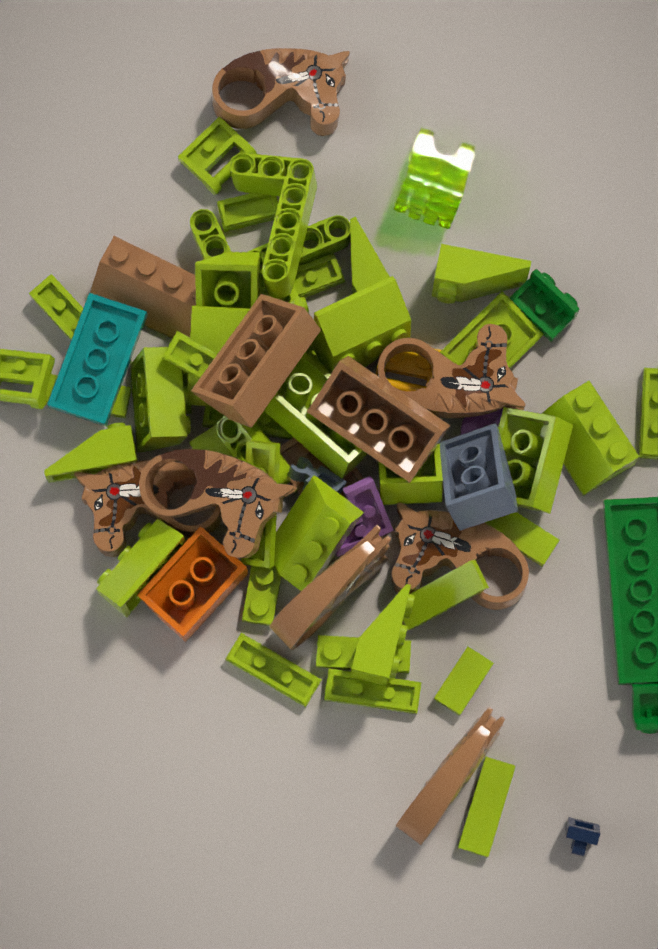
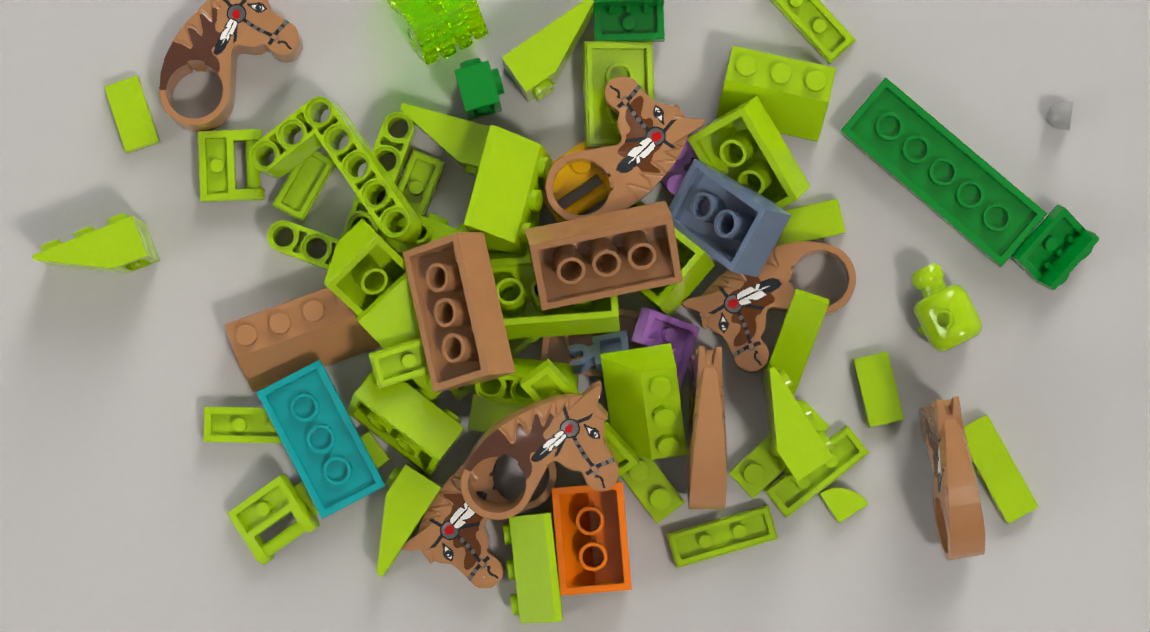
camera: 45 degrees left, 10 degrees up
dark blue tile [565,817,601,856] -> none
none -> lime slope [32,213,160,274]
none -> lime tile [104,76,161,154]
none -> green brick [454,58,505,121]
none -> lime tile [819,488,868,523]
none -> lime piece [911,263,982,352]

